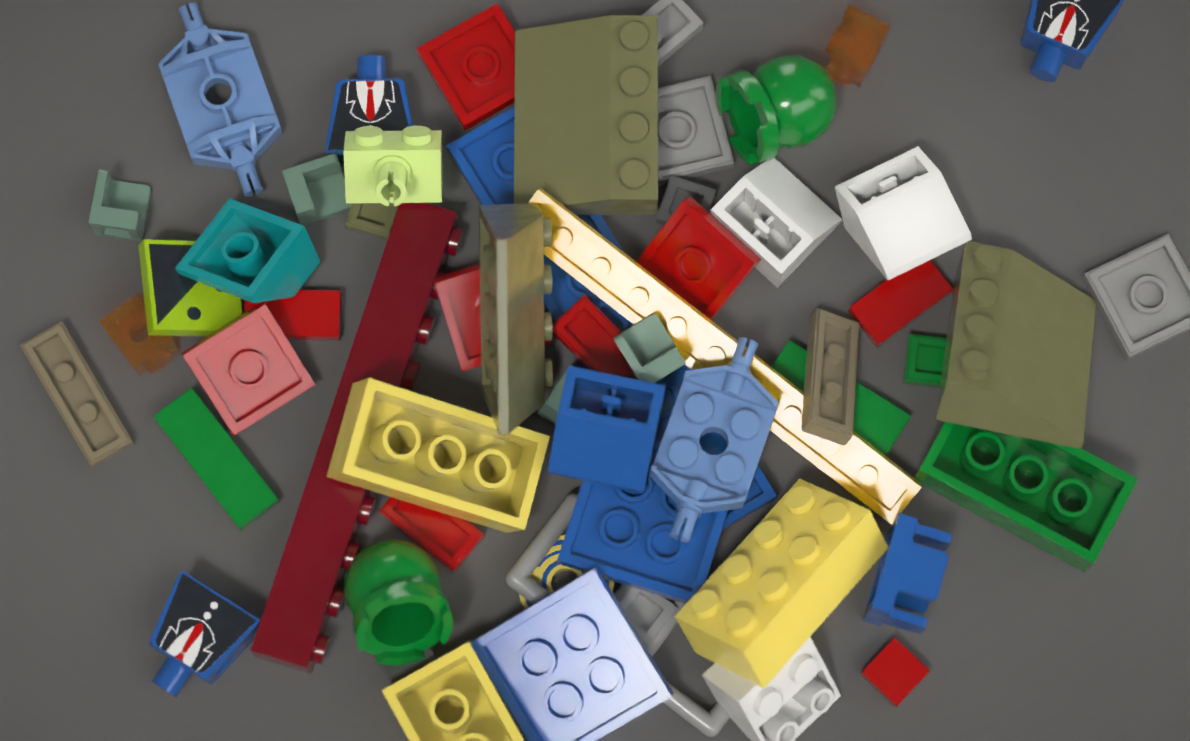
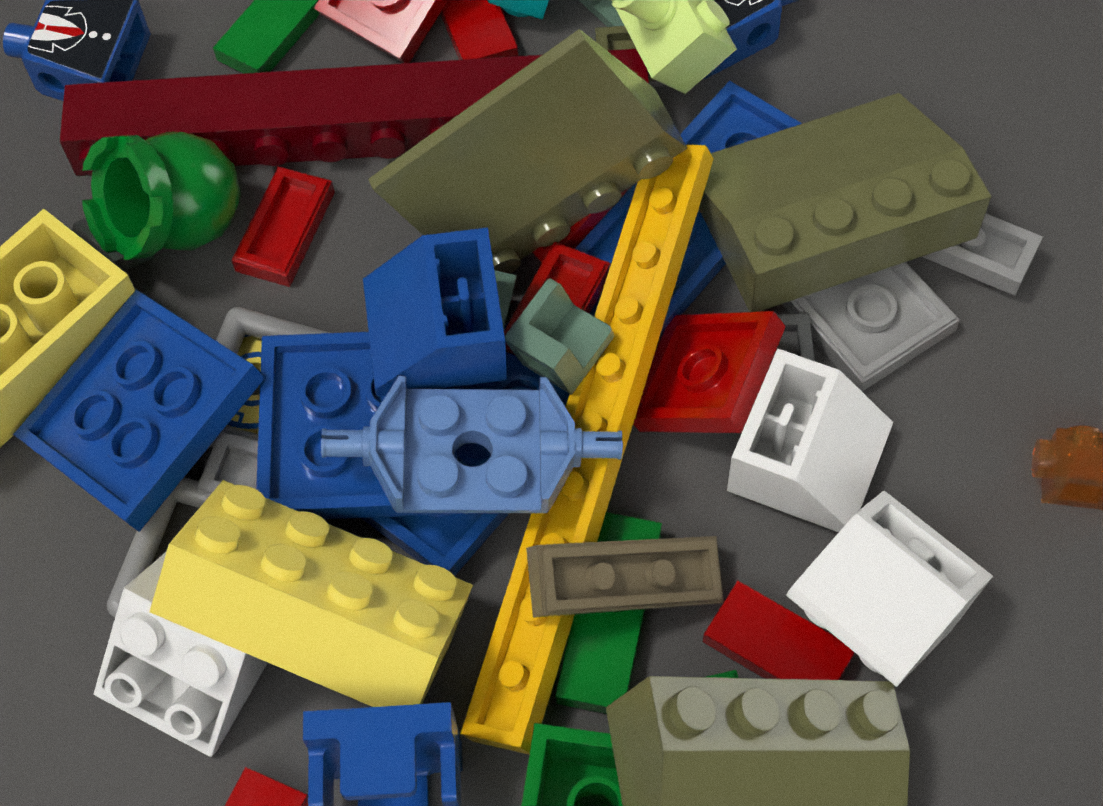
camera: 75 degrees right, 15 degrees down
light yellow brick [327,378,550,533] -> none
red plate [417,3,515,131] -> none
green tile [716,55,838,165] -> none

